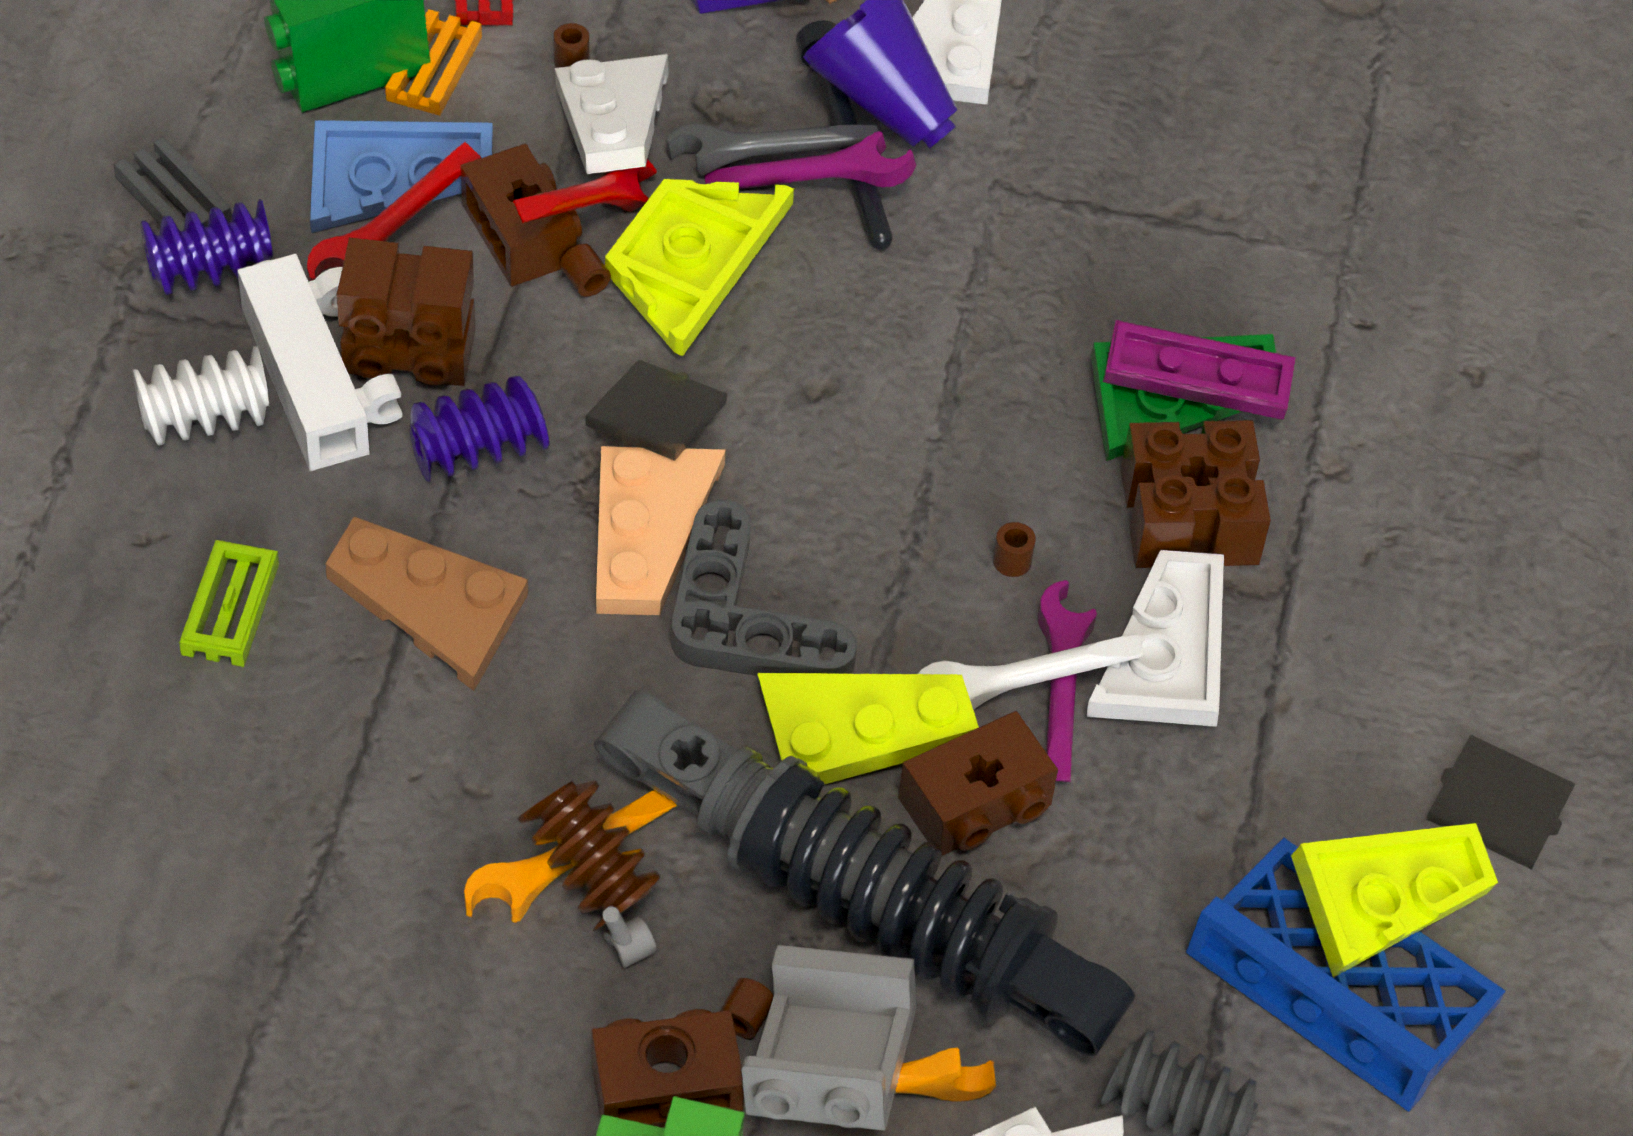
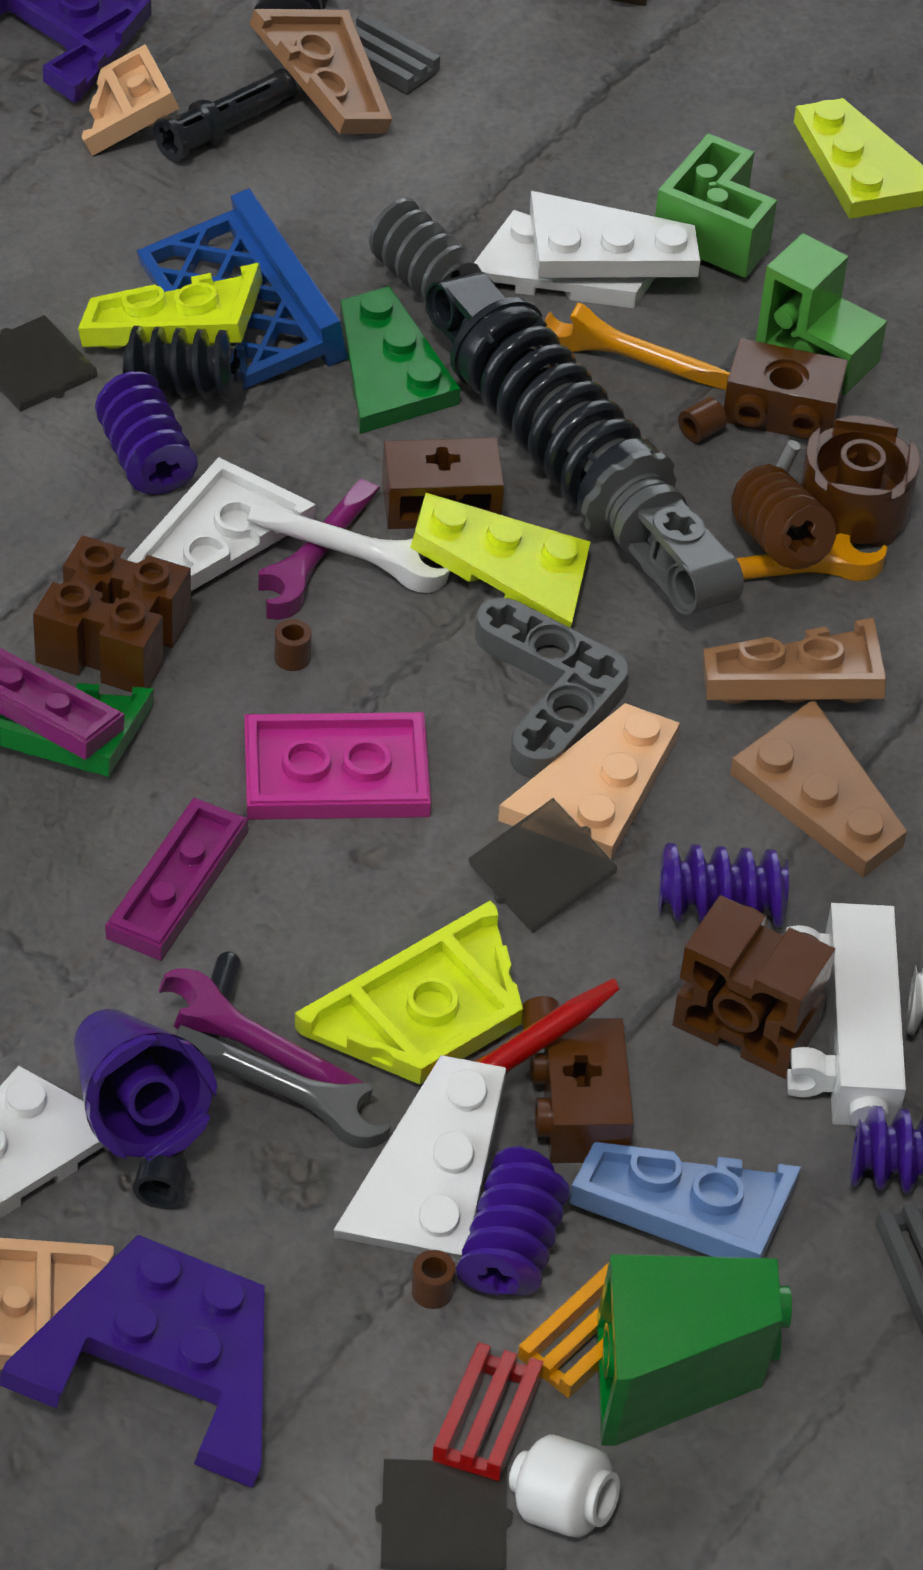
camera: 155 degrees left, 5 degrees down
red piece [307,142,481,281] -> none
light grey panel [741,945,917,1131] -> none
none -> dark purple piece [95,371,198,495]
none -> magenta tile [105,797,248,961]
none -> black piece [123,326,246,401]
none -> dark pink tile [244,712,431,820]
none -> green wing [340,286,460,434]
none -> dark purple piece [456,1146,571,1295]
none -> medium nougat wing [703,617,886,704]
none -> reddish brown brick [800,416,920,547]

